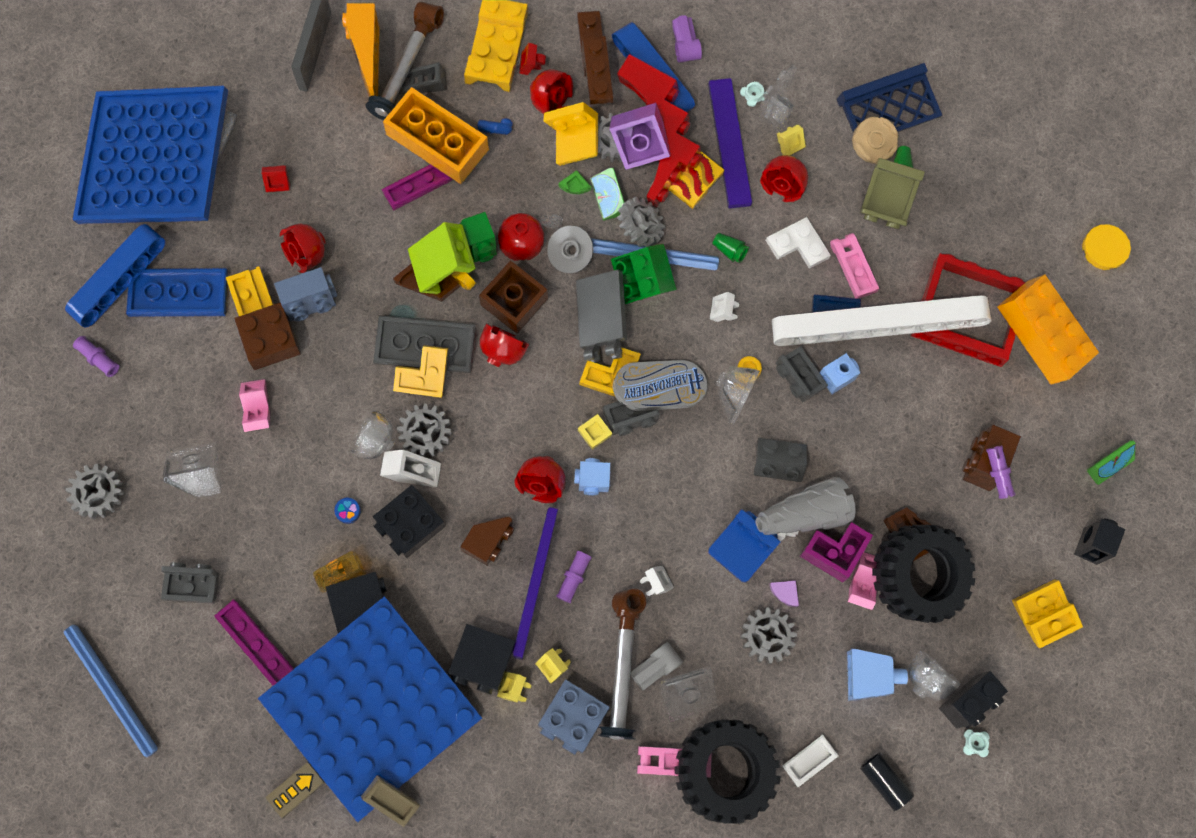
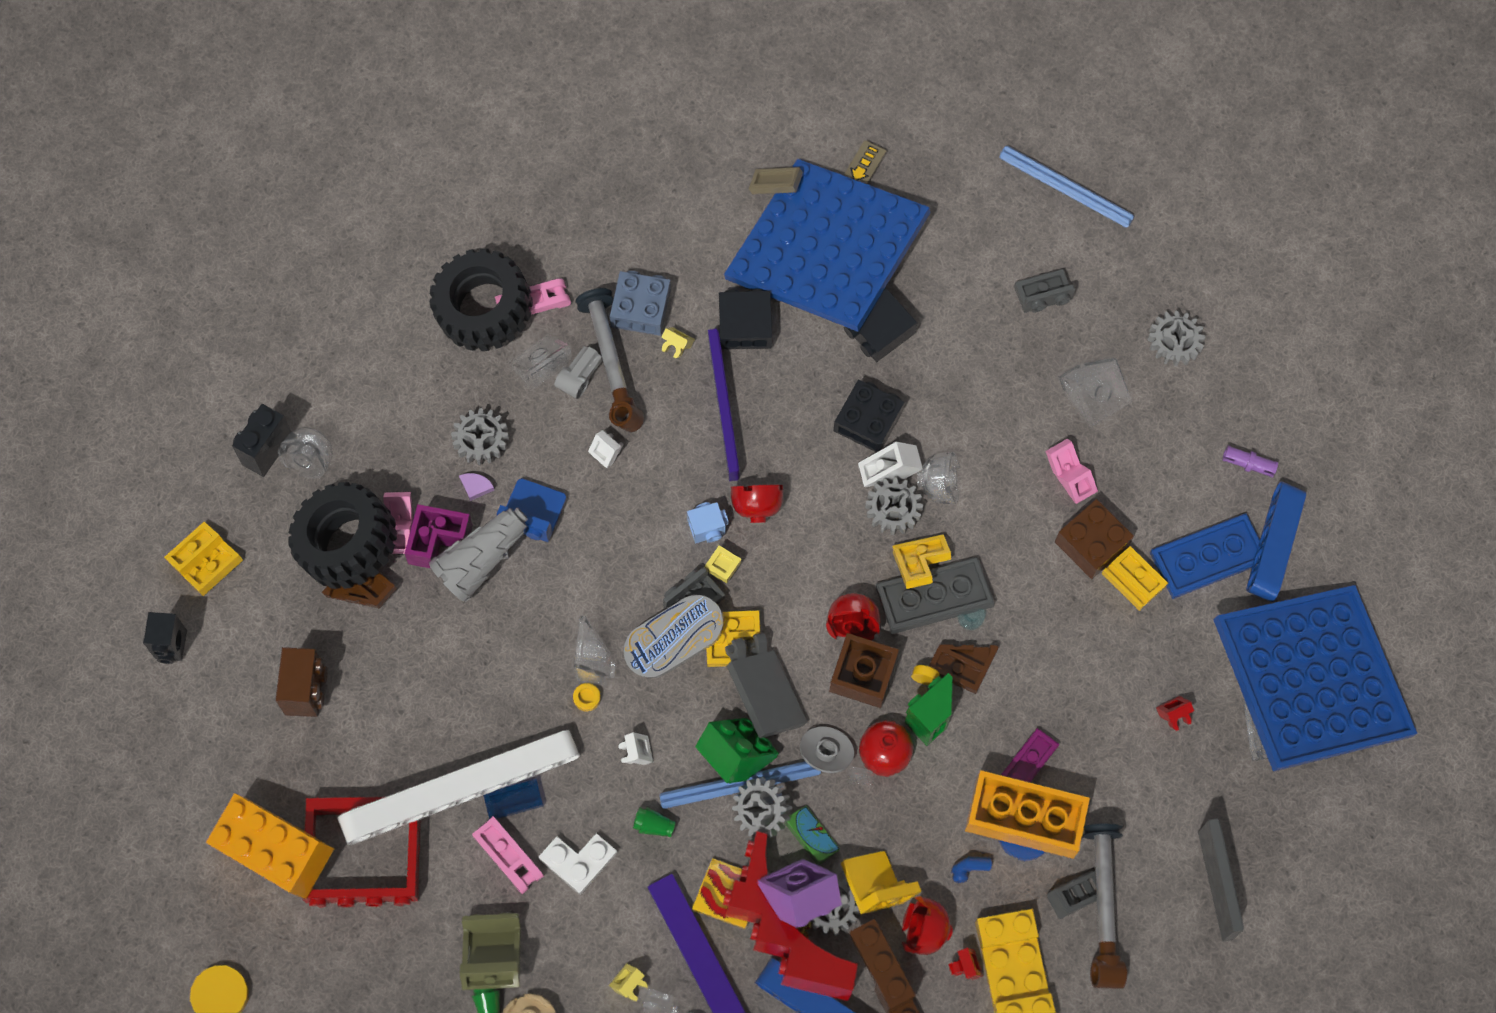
camera: 165 degrees right, 5 degrees down
magenta tile [214,599,294,685] -> none
sand blue brick [274,267,337,321] -> none
red cylinder [280,223,325,273] -> none
clear yellow leg [313,551,367,593] -> none
blue tile [334,498,361,524] -> none
light orange slope [342,3,380,97] -> none
lime panel [408,222,475,294] -> none
reddish brown slope [460,517,515,566] -> none
light yellow tile [497,672,531,702] -> none
medium lavender pin [556,551,592,603] -> none
bright green tile [558,170,591,194] -> none
dark grey bracket [754,438,807,482] -> none
red cylinder [760,155,809,202] -> none
dark grey bracket [776,346,828,403] -> none
white tile [782,735,838,787] -> none
light blue brick [820,353,860,394] -> none
light blue torso [847,649,908,701] -> none
black pin [860,752,914,811] -> none
light aqua plate [963,729,990,757] -> none
medium lavender pin [986,446,1015,499] -> none
slope [1087,440,1136,485] -> none

